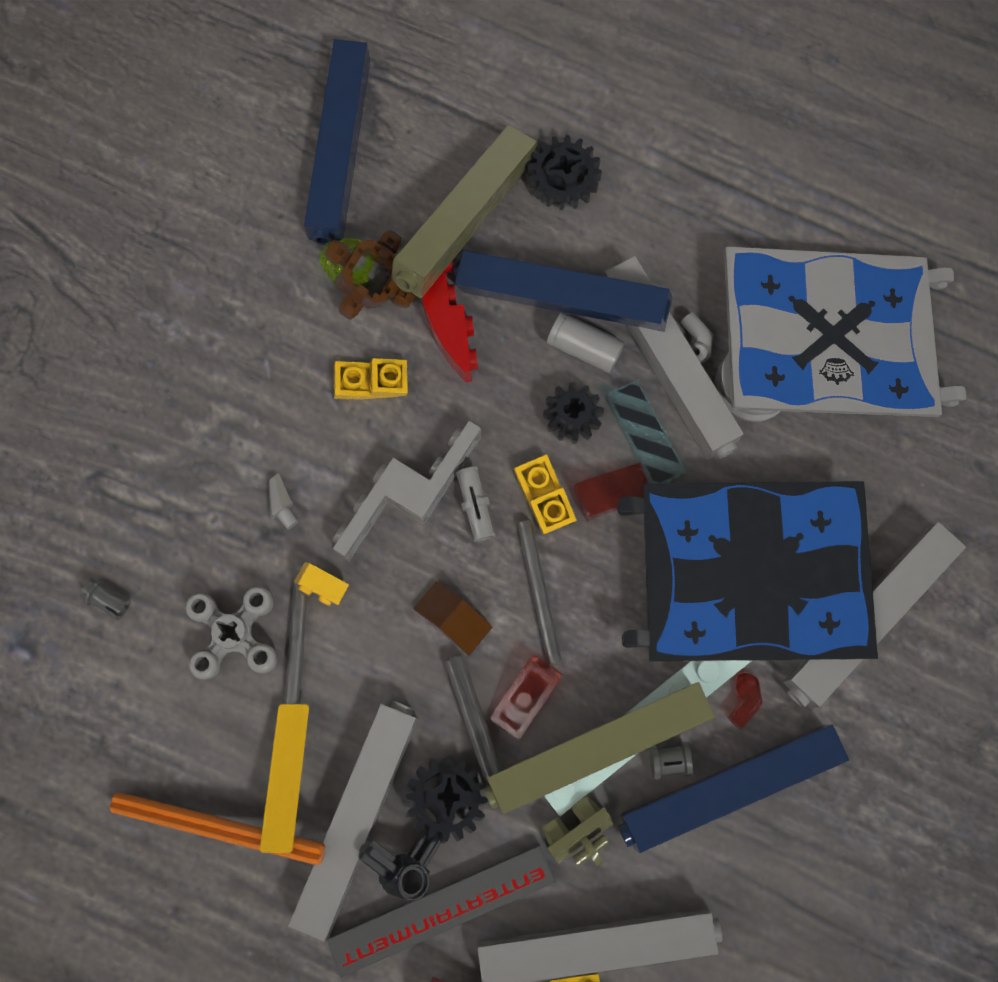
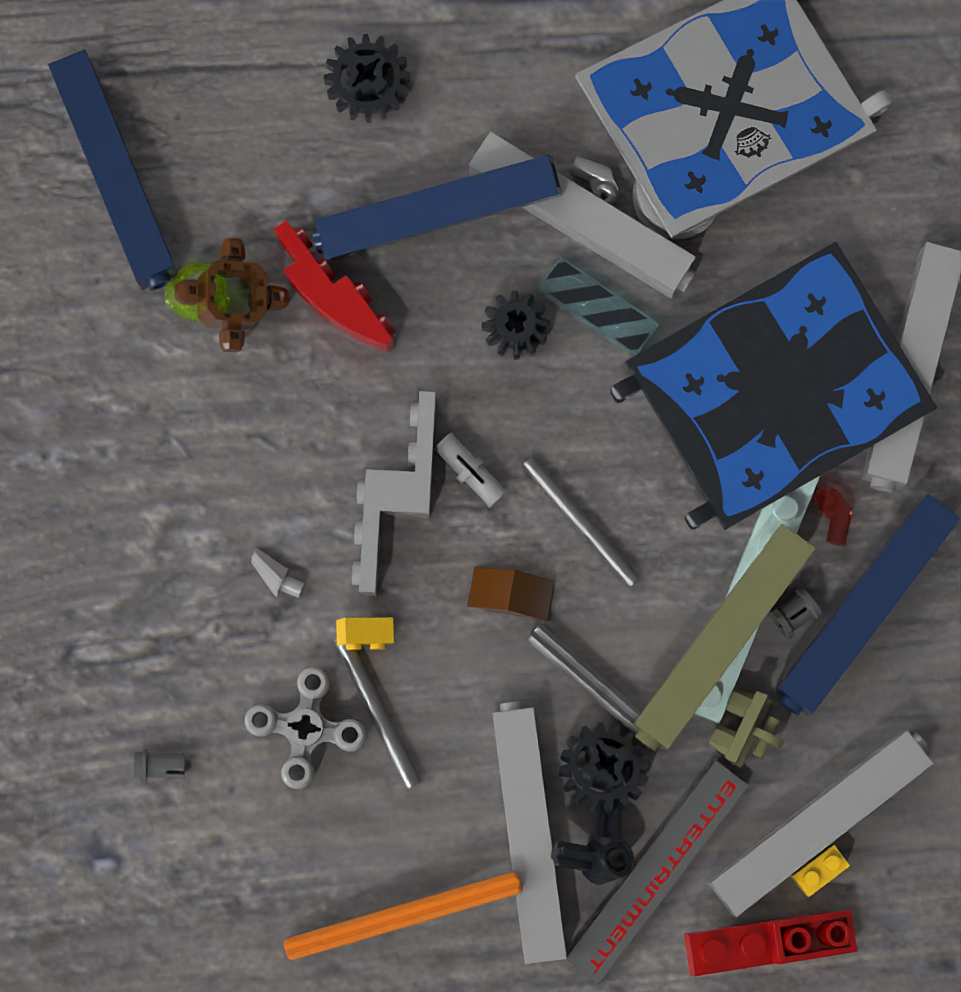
camera: 30 degrees left, 5 degrees up
yellow sticker [260,704,309,853] -> none
yellow slope [334,358,408,399] -> none
olive brick [391,124,537,298] -> none
clear red slope [489,655,563,740] -> none
yellow slope [513,454,577,534] -> none
light grey pin [547,312,625,374] -> none
clear red slope [574,463,649,521] -> none

